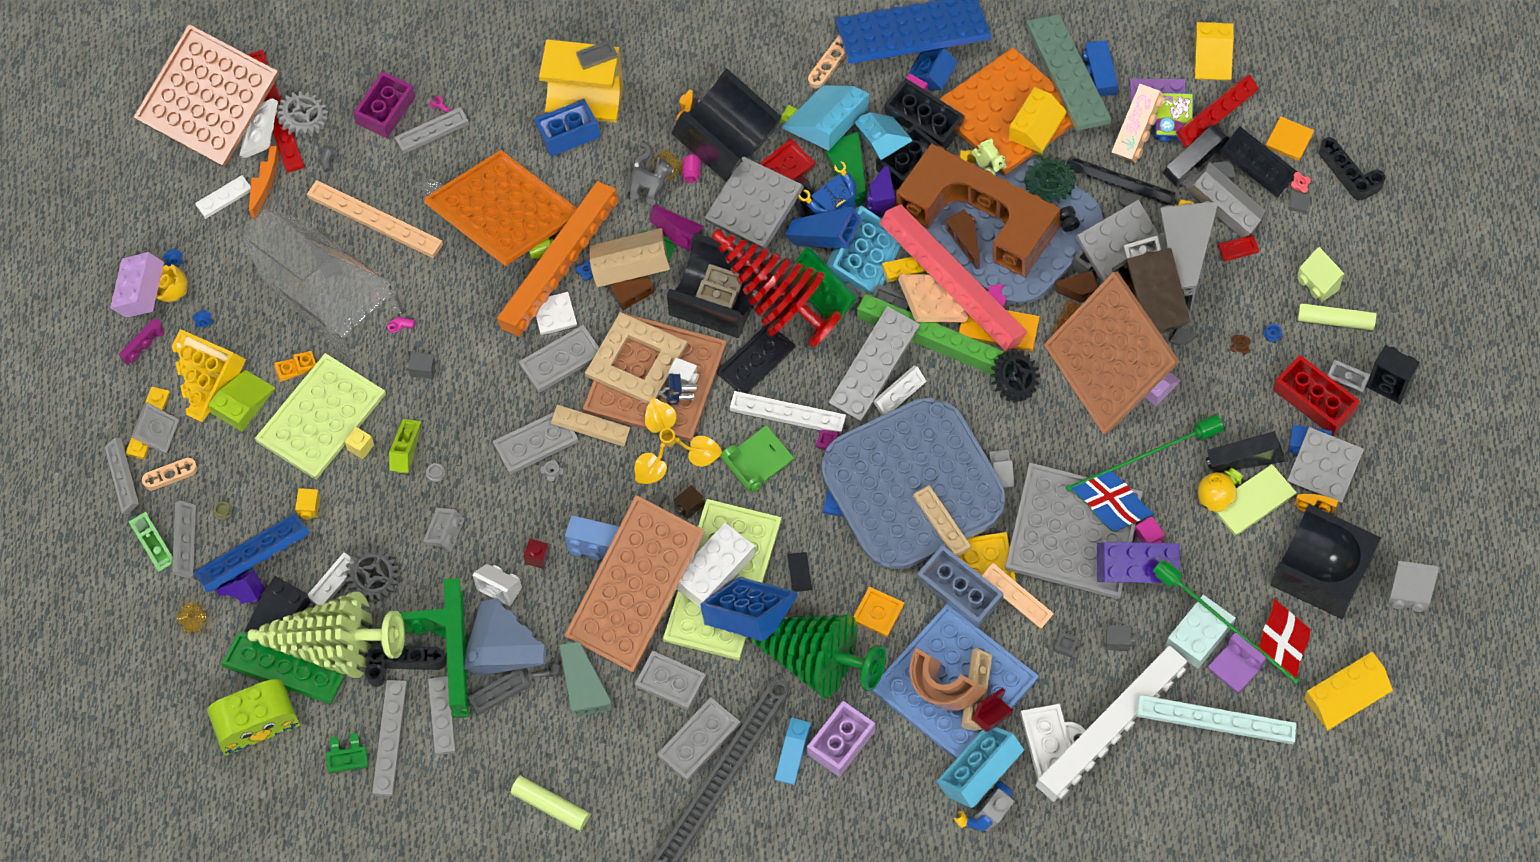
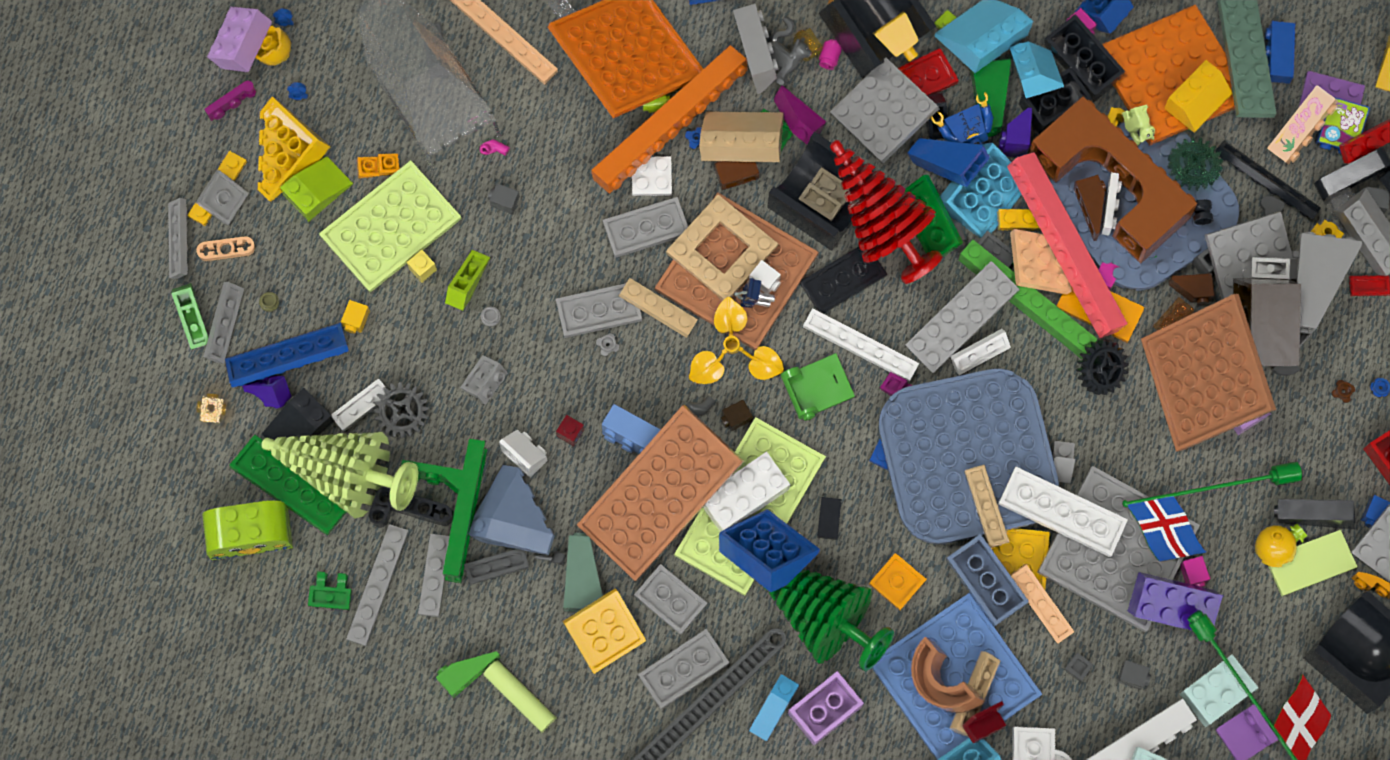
camera: 10 degrees right, 10 degrees up
none -> bright green slope [436,651,501,699]
none -> yellow plate [562,589,646,674]
none -> light grey slope [733,4,779,94]
none -> yellow torso [873,11,919,61]
none -> white plate [998,467,1128,557]
none -> white plate [1101,173,1122,235]

